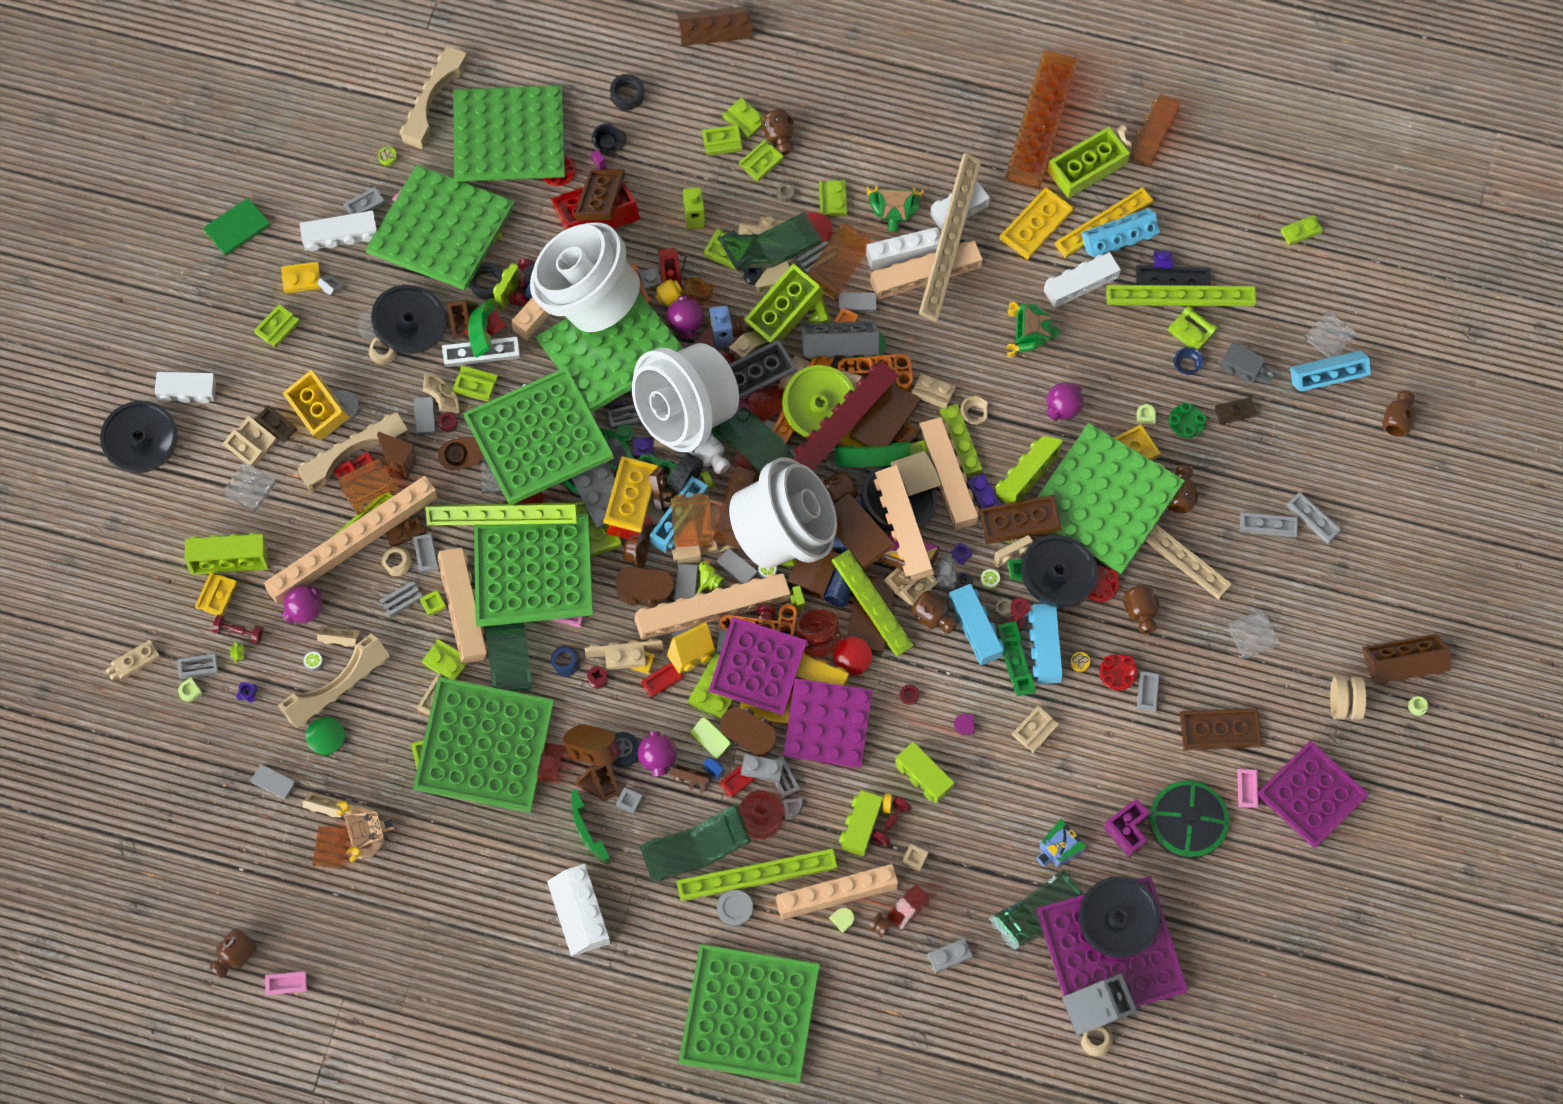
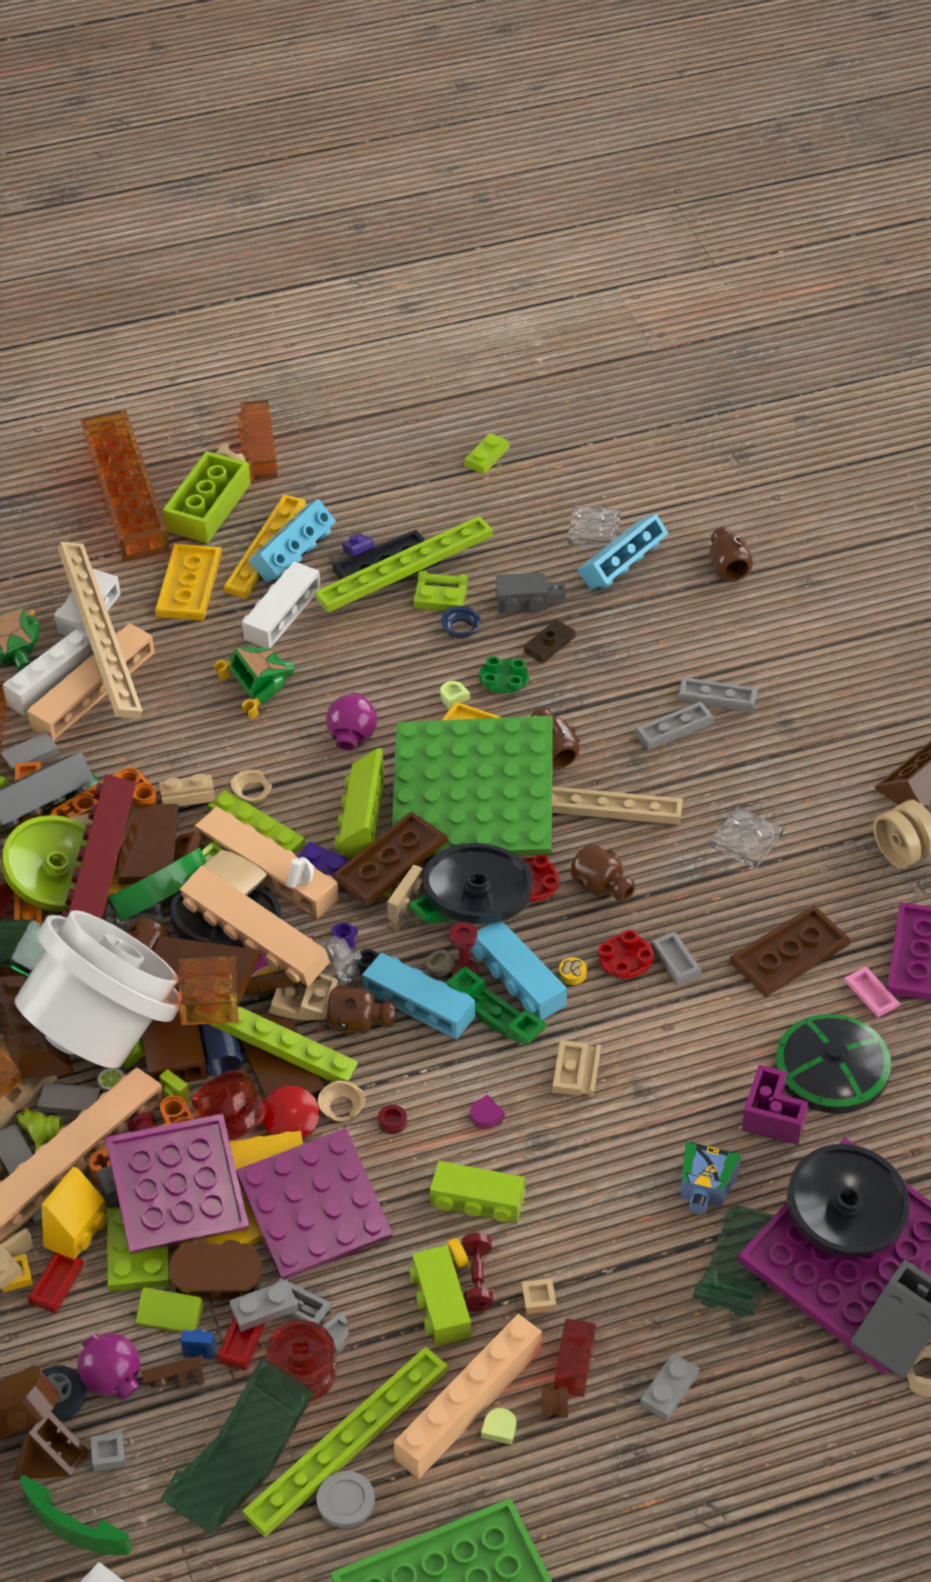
camera: 30 degrees left, 20 degrees down
tile [980,569,1000,589] -> none
none -> clear orange brick [178,955,239,1025]
none -> white plate [286,857,314,888]
none -> tan piece [317,1080,366,1122]

